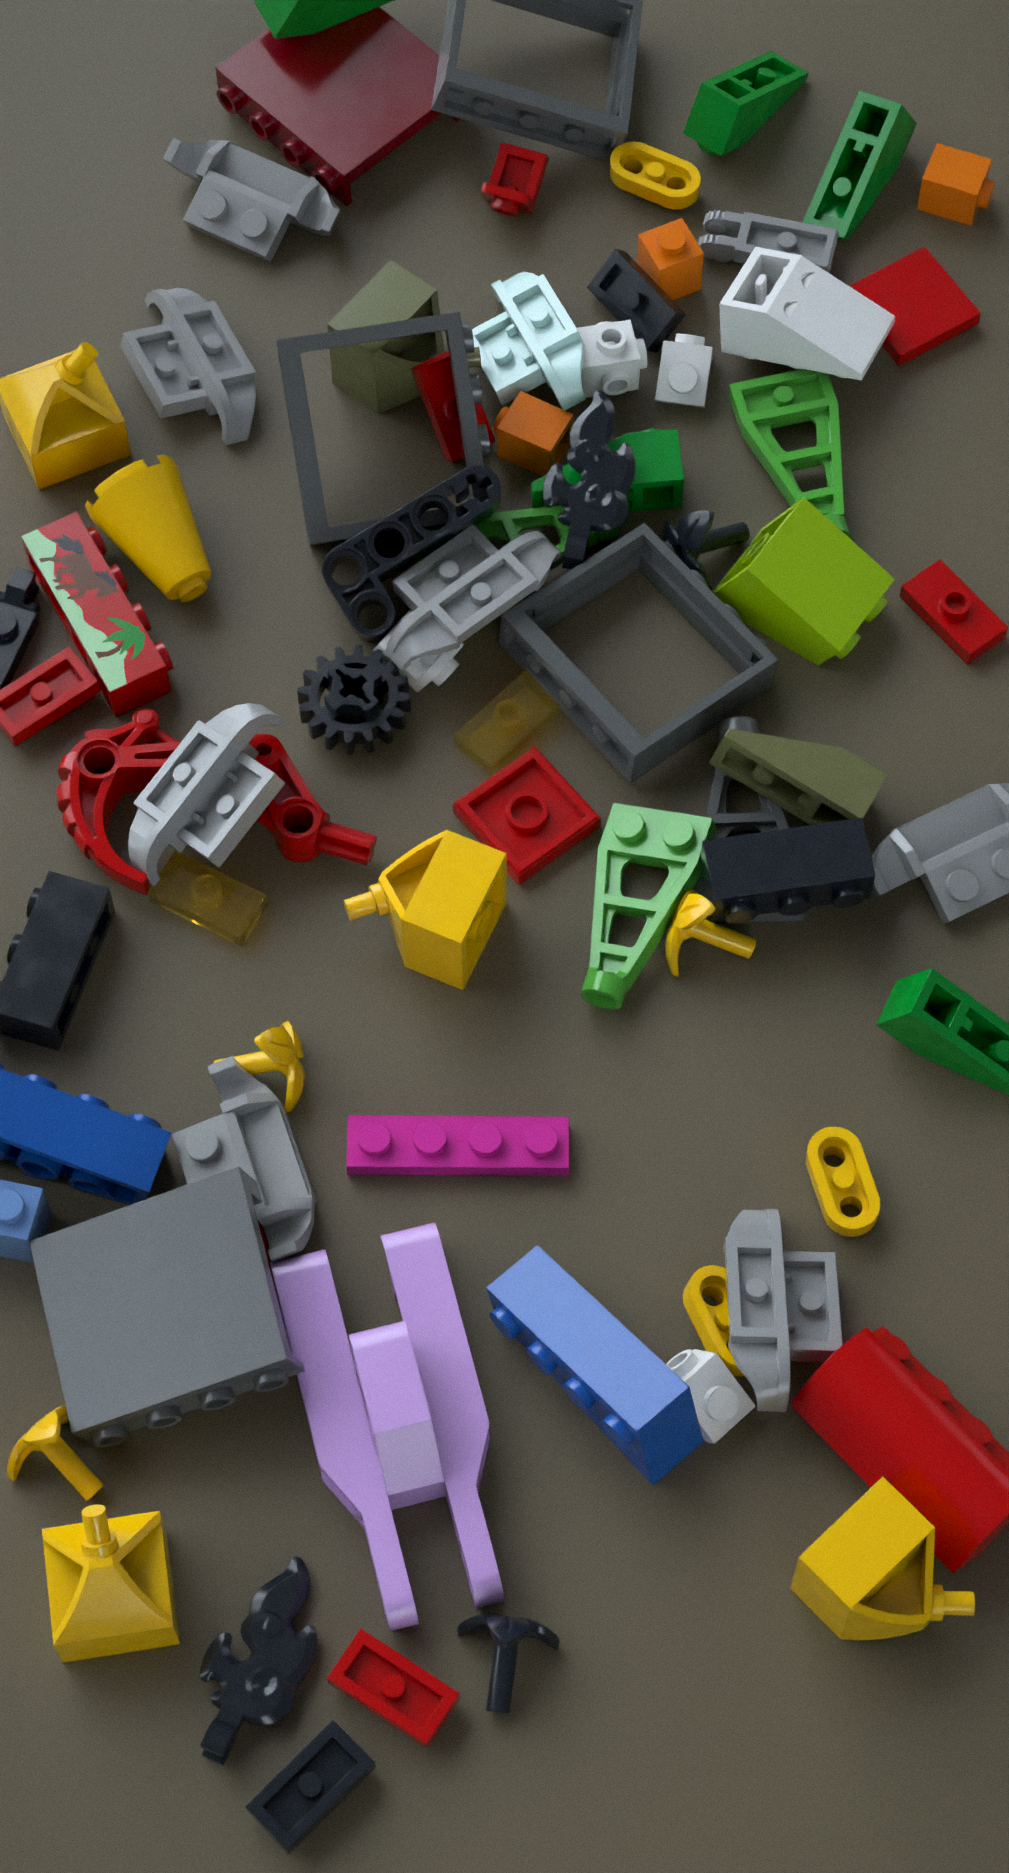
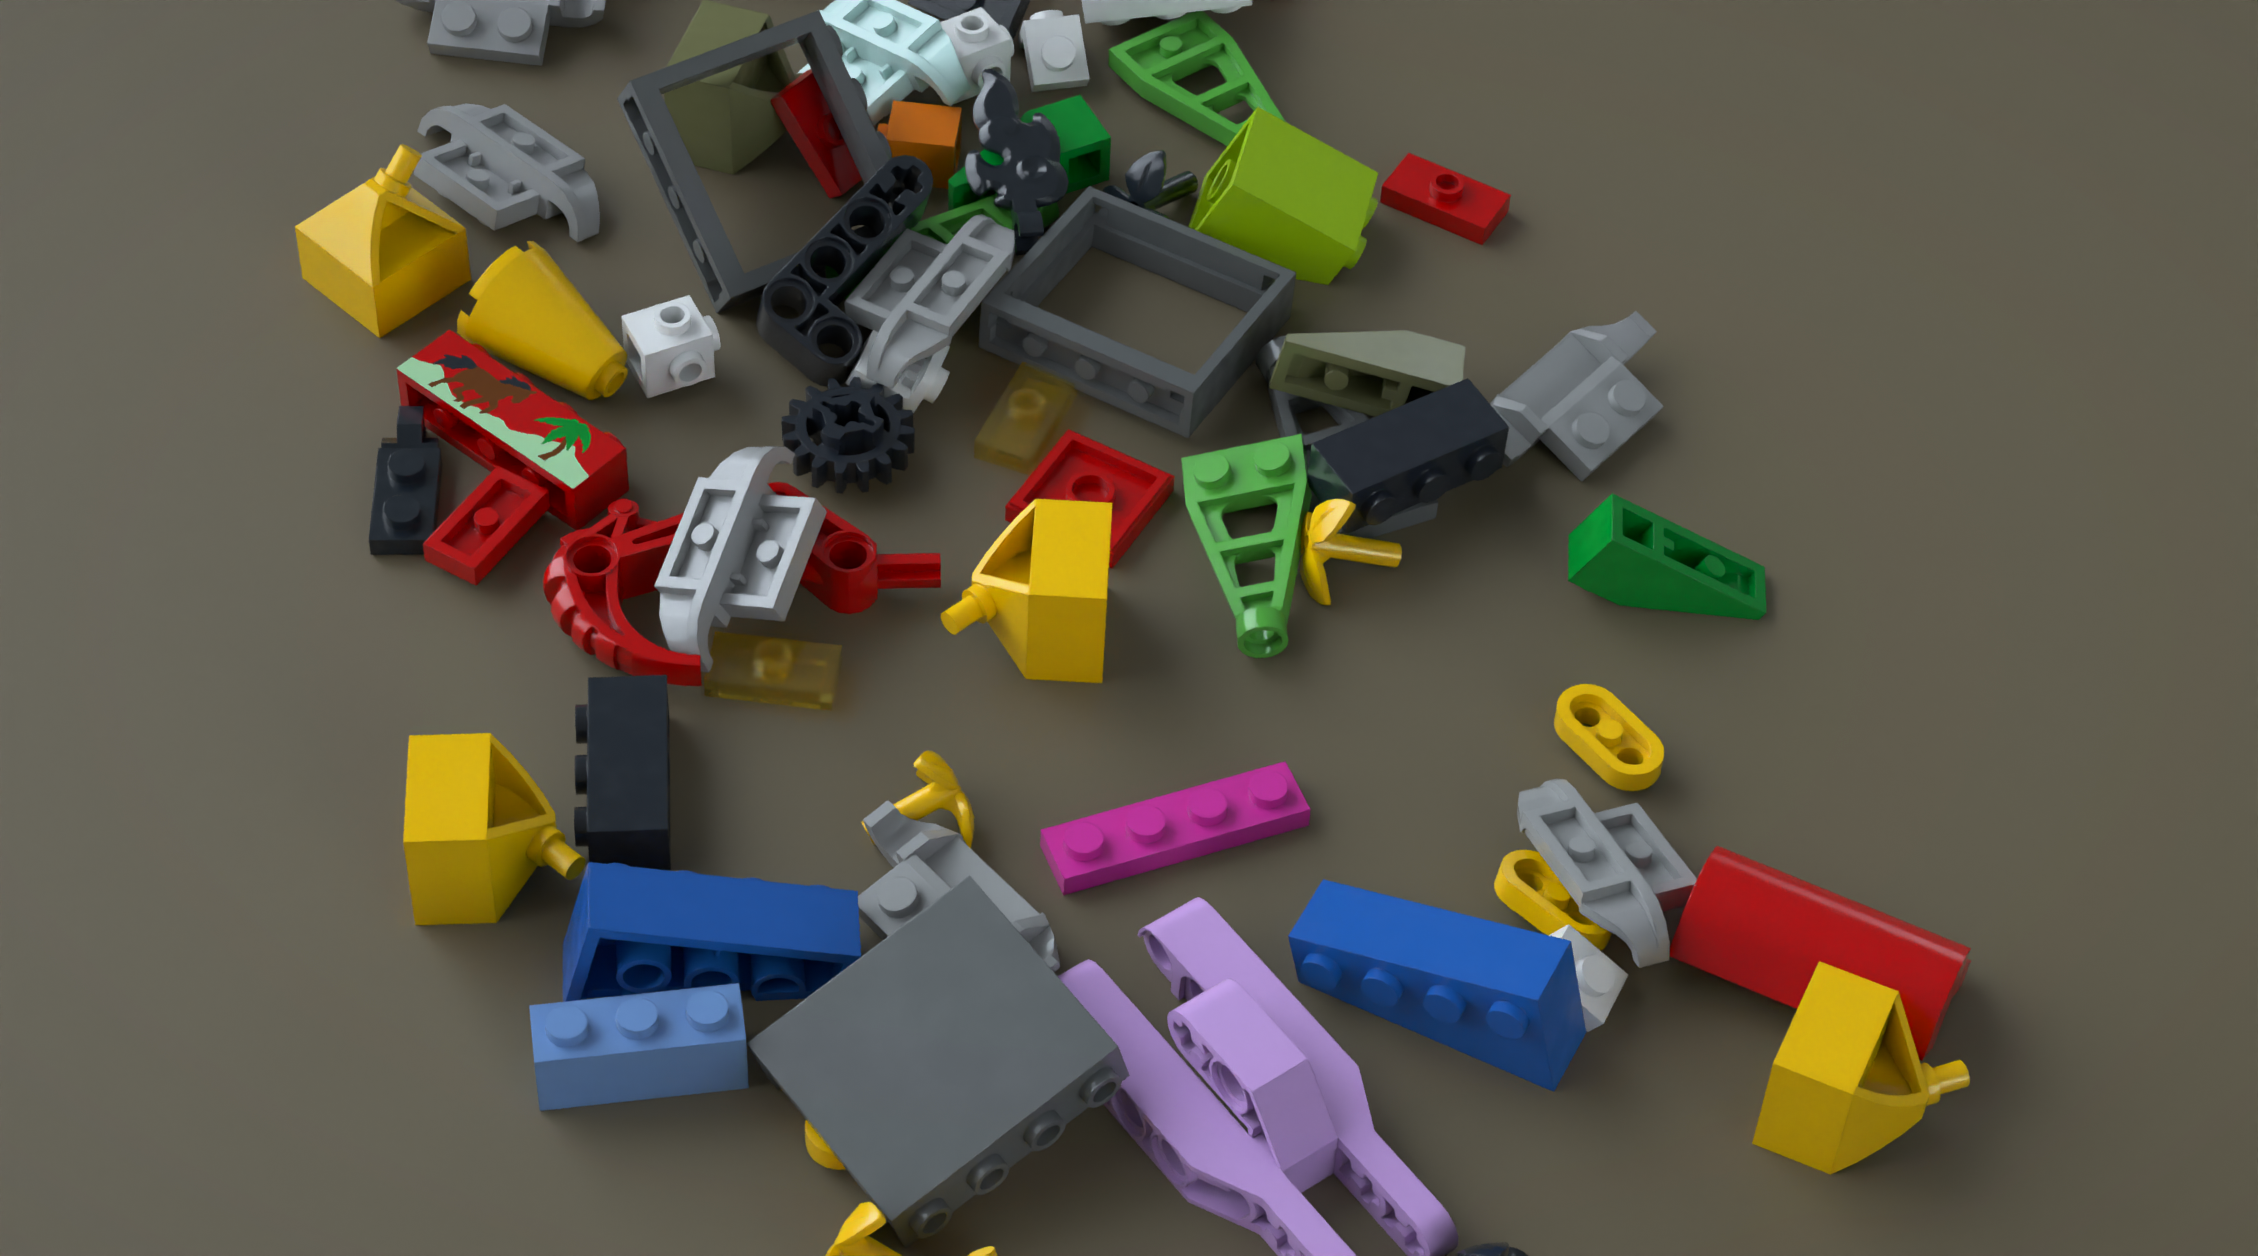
camera: 25 degrees left, 15 degrees down
none -> white brick [621,295,721,398]

